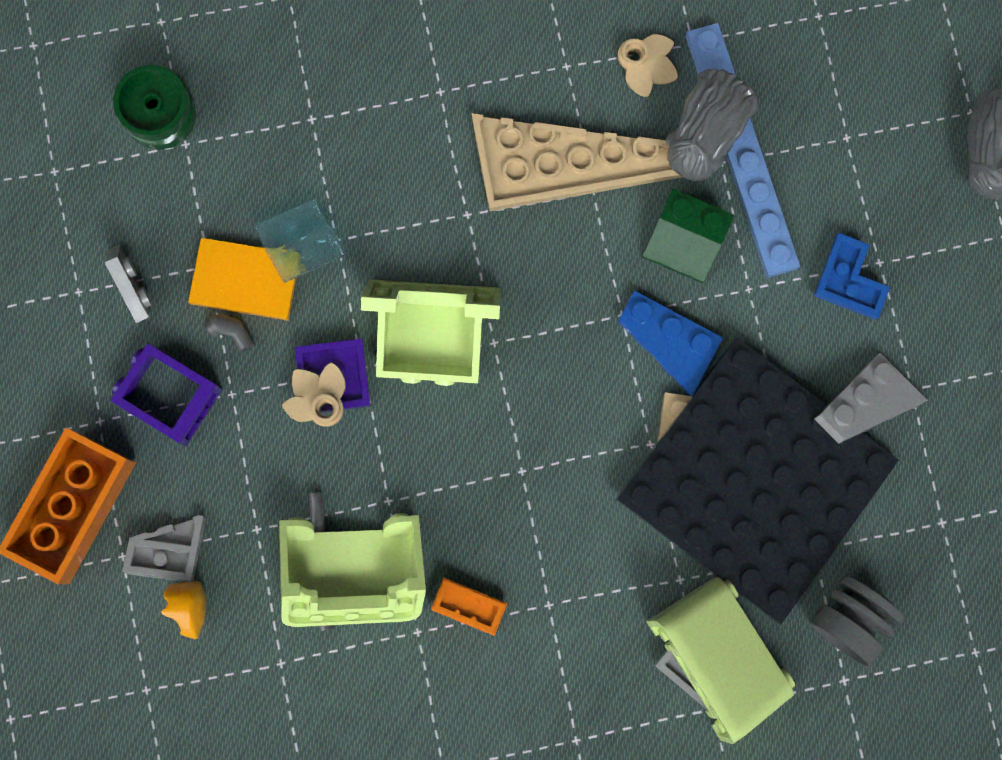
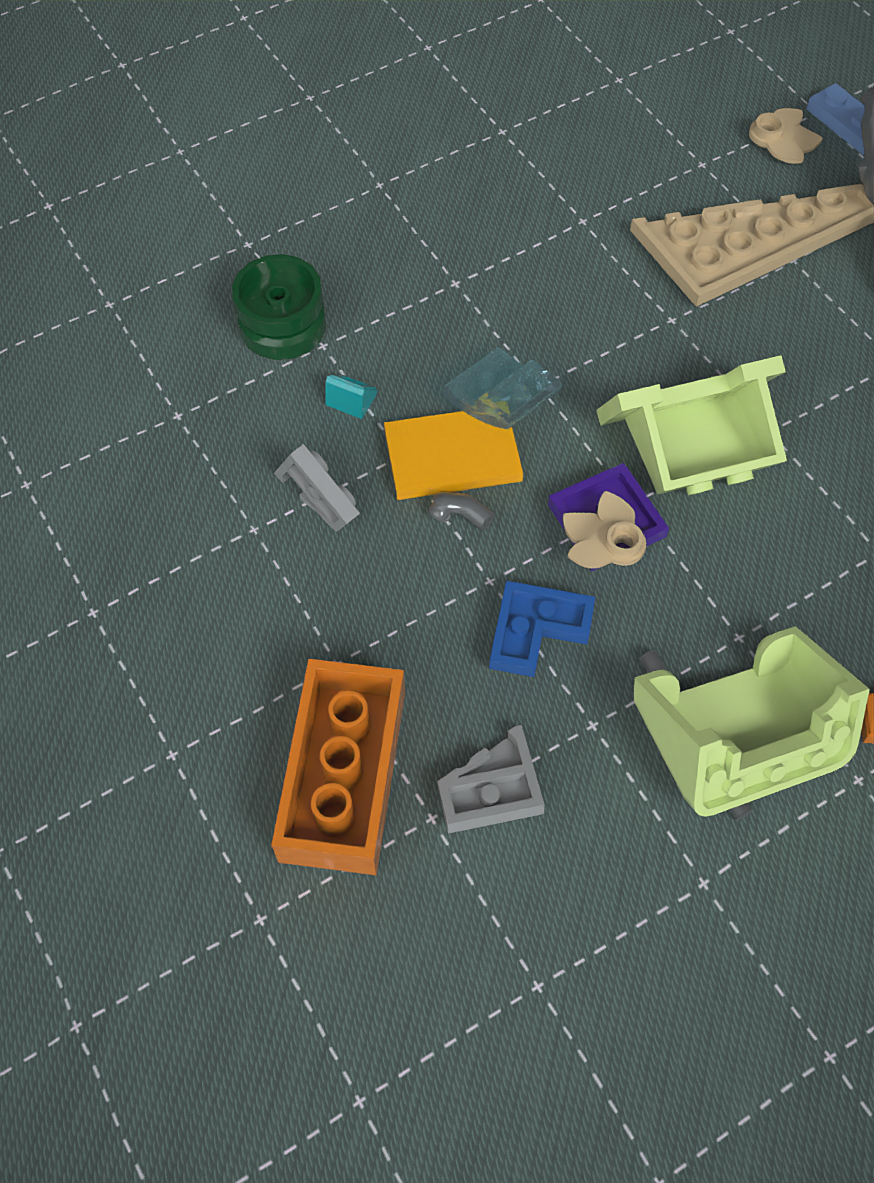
camera: 15 degrees left, 20 degrees down
dark purple window [110,343,223,446] -> none
light orange hair [161,581,206,639] -> none
none -> teal slope [325,375,378,419]
none -> blue plate [489,581,595,677]

